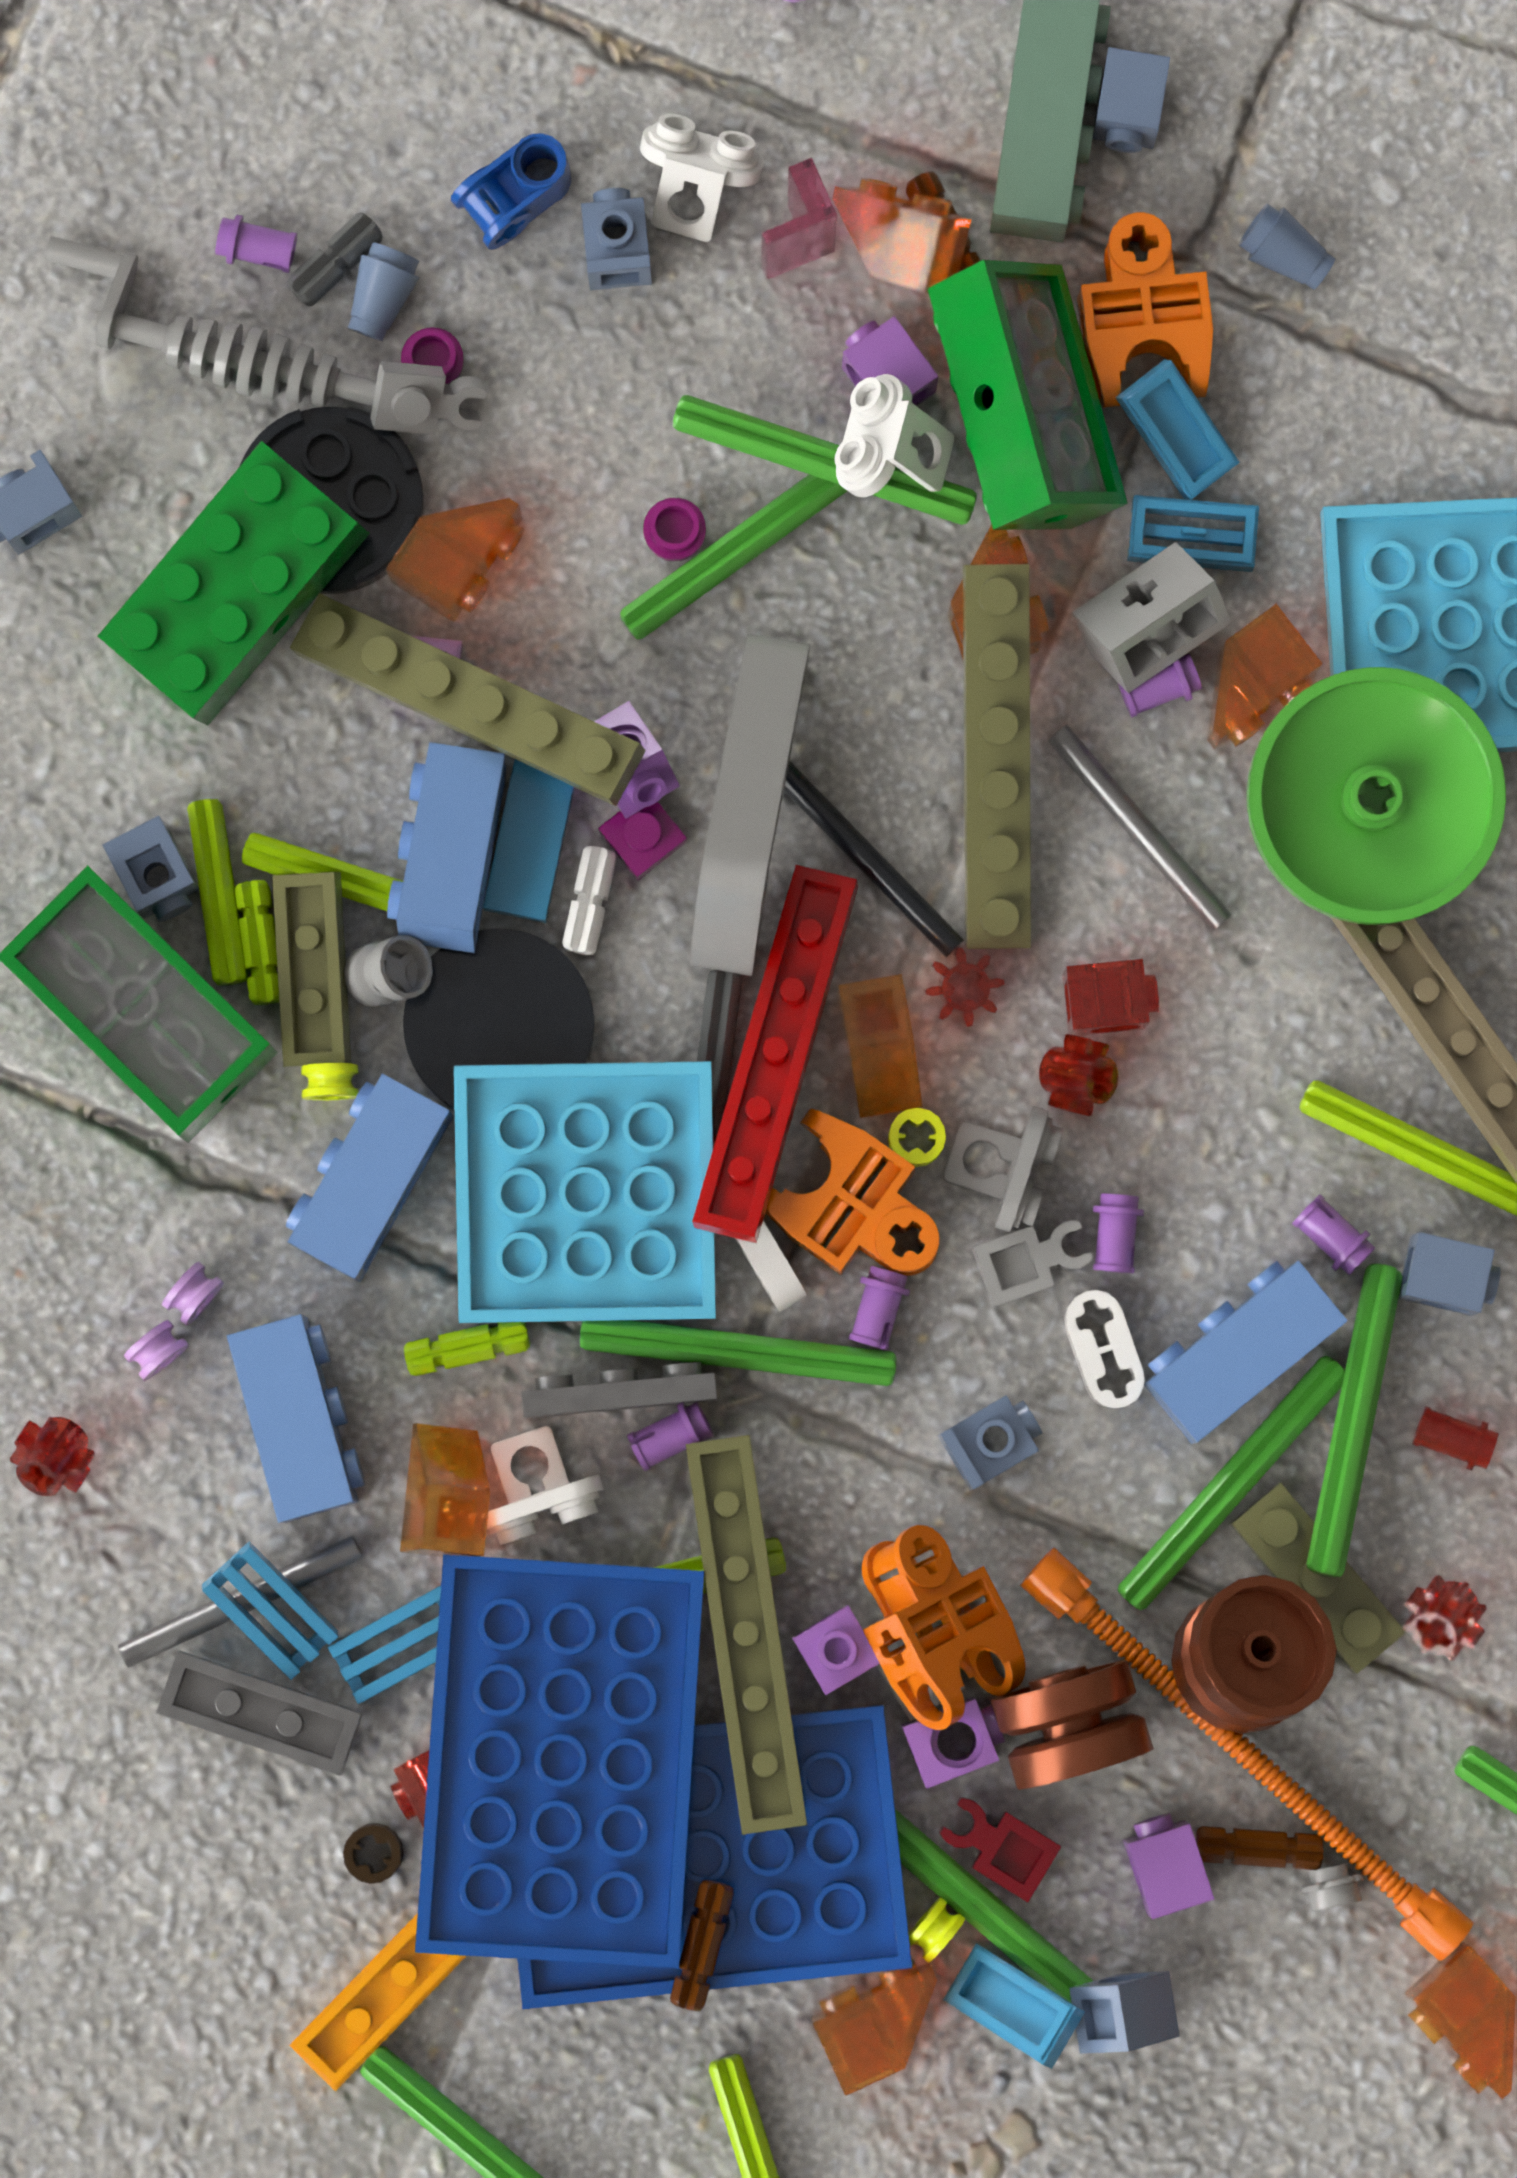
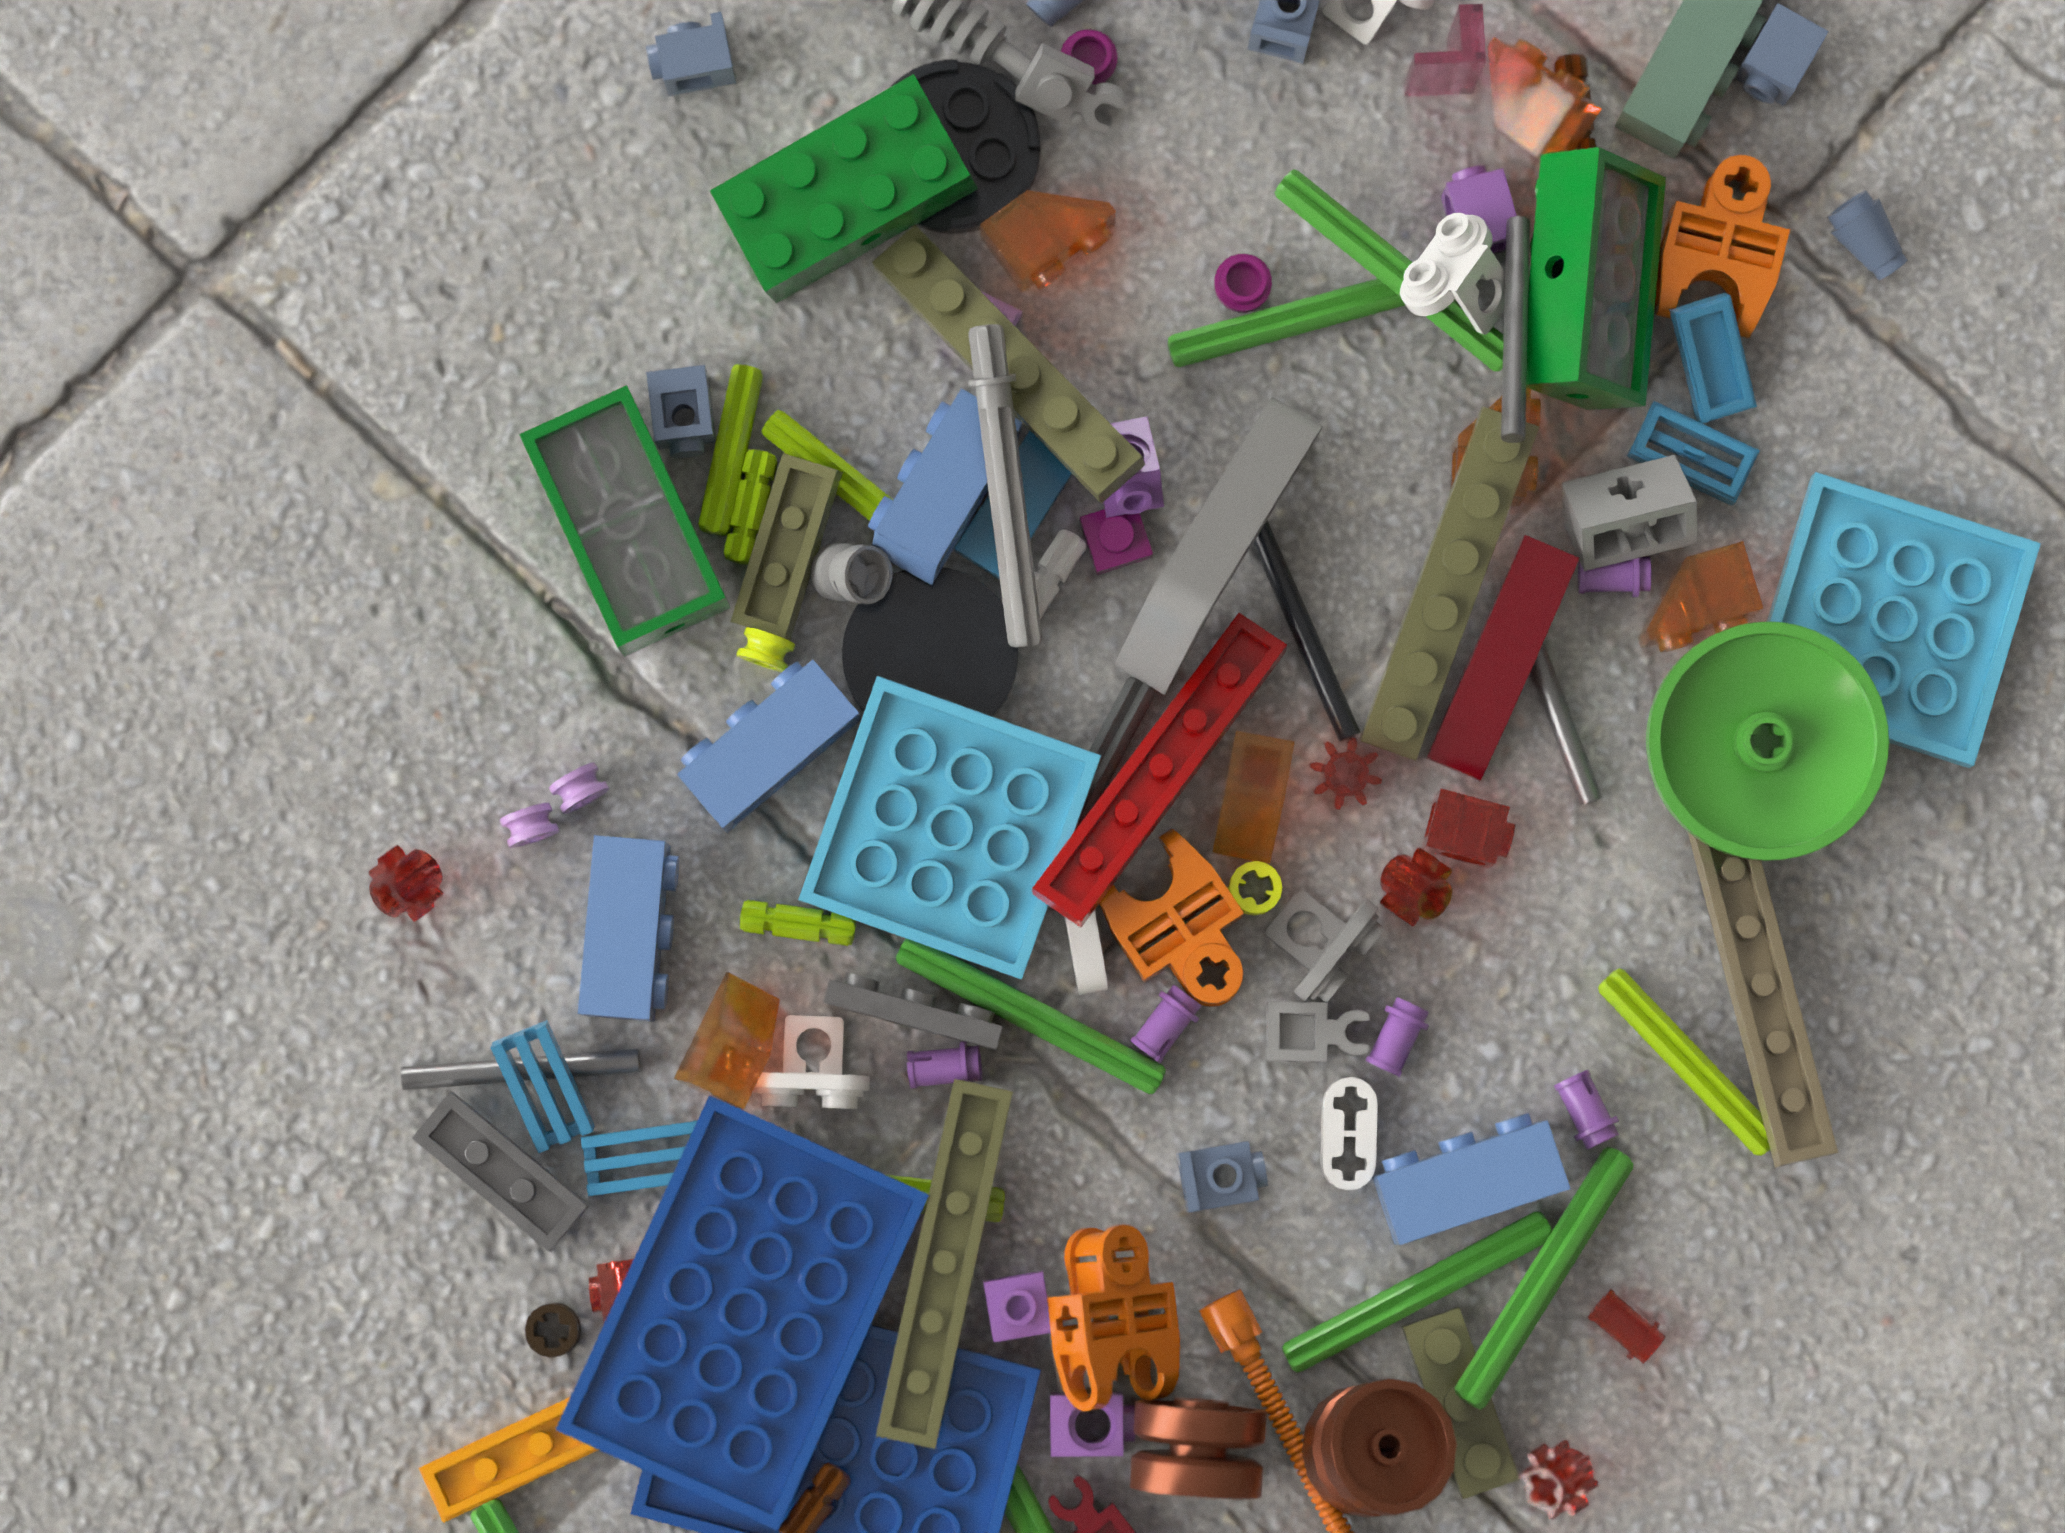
camera: 20 degrees right, 0 degrees up
sand blue brick [1398,1232,1501,1316] -> none
none -> light grey axle [968,324,1042,648]
none -> dark red slope [1426,535,1580,782]
none -> flat silver bar [1501,216,1530,443]

